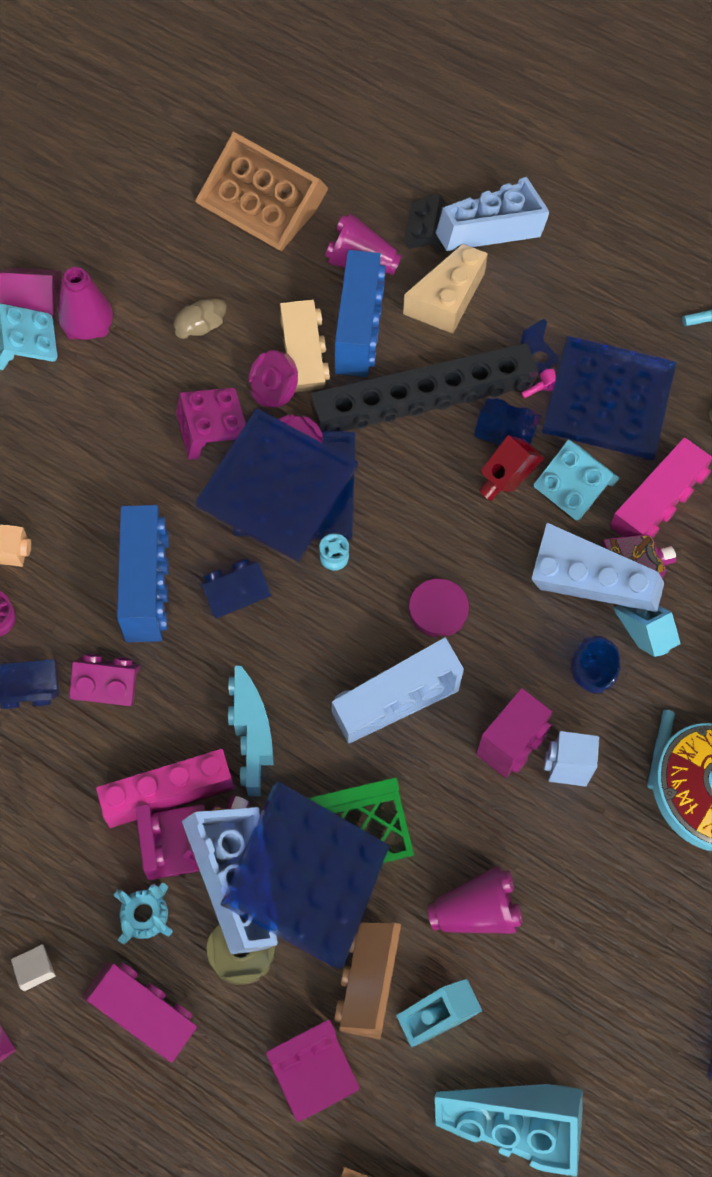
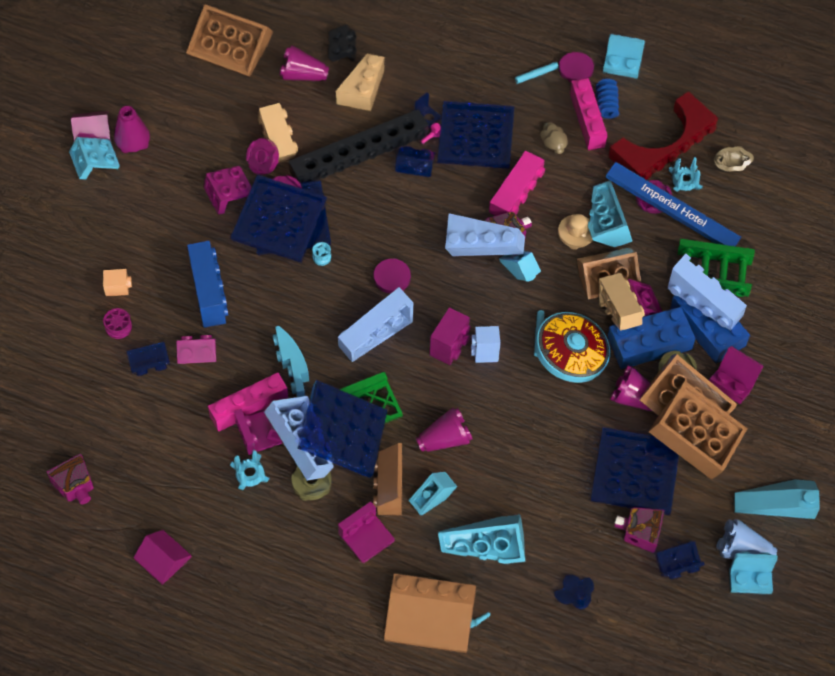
camera: 10 degrees left, 5 degrees down
white slope [11,944,56,991] -> none
magenta wedge [81,962,197,1063] -> none
dark tan arm [174,298,227,339] -> none
clear blue bracket [199,558,271,619] -> none
blue brick [335,250,386,377] -> none
light blue wedge [436,177,549,251] -> none
dark red torso [479,435,544,501] -> none
medium azure bracket [534,440,620,520] -> none
clear blue hair [570,636,620,694] -> none

